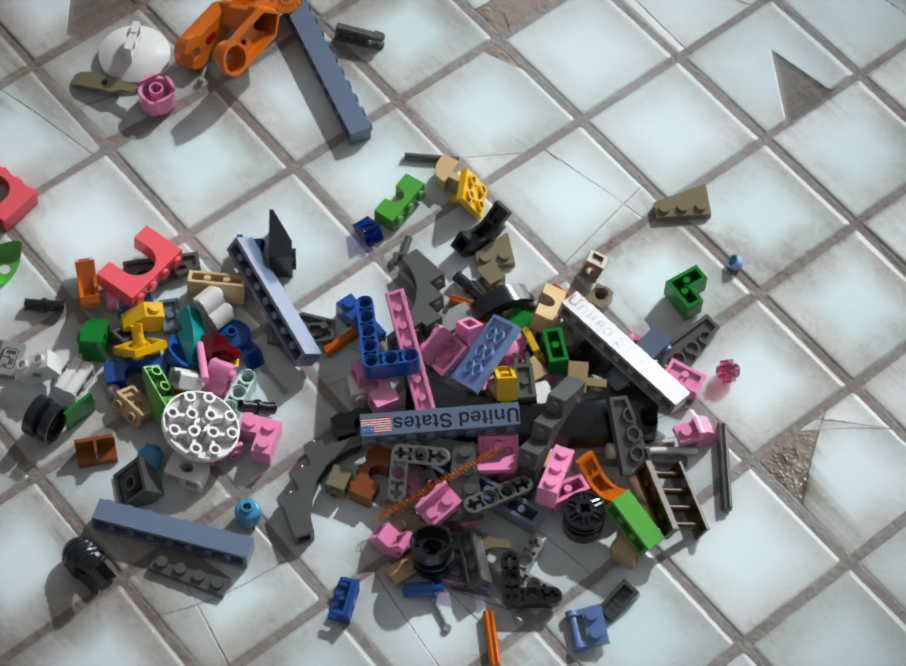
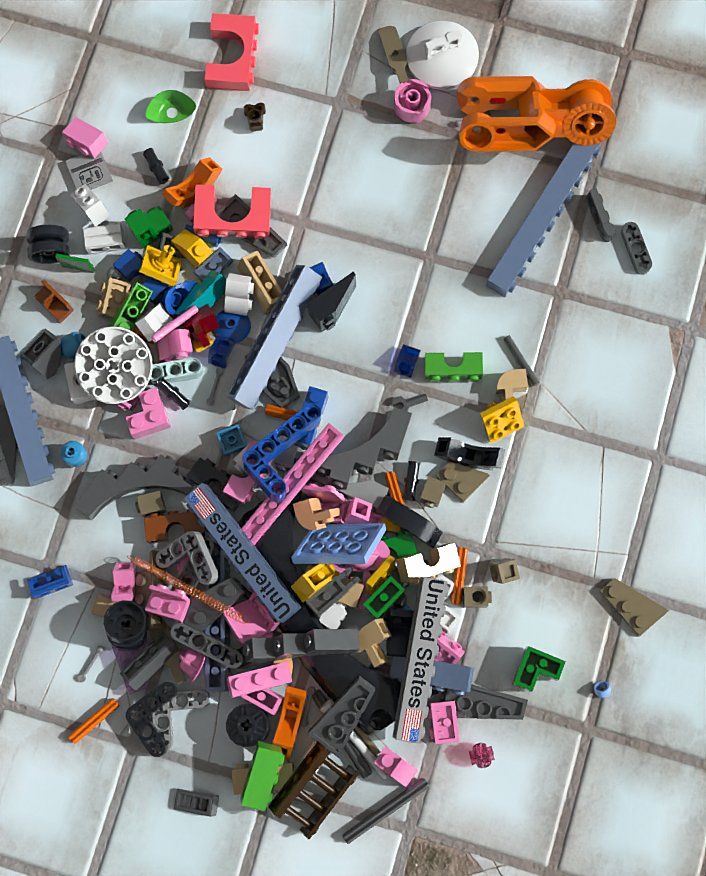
camera: 65 degrees right, 20 degrees up
blue cylinder [402,581,444,597] -> none
medium blue plate [565,604,610,652] -> none
none -> bright pink piece [179,647,205,683]
none -> dark azure piece [216,424,247,456]
none -> dark brown plate [244,103,266,132]
none -> light nougat brick [293,497,341,530]
none -> dark grey beam [621,222,652,275]

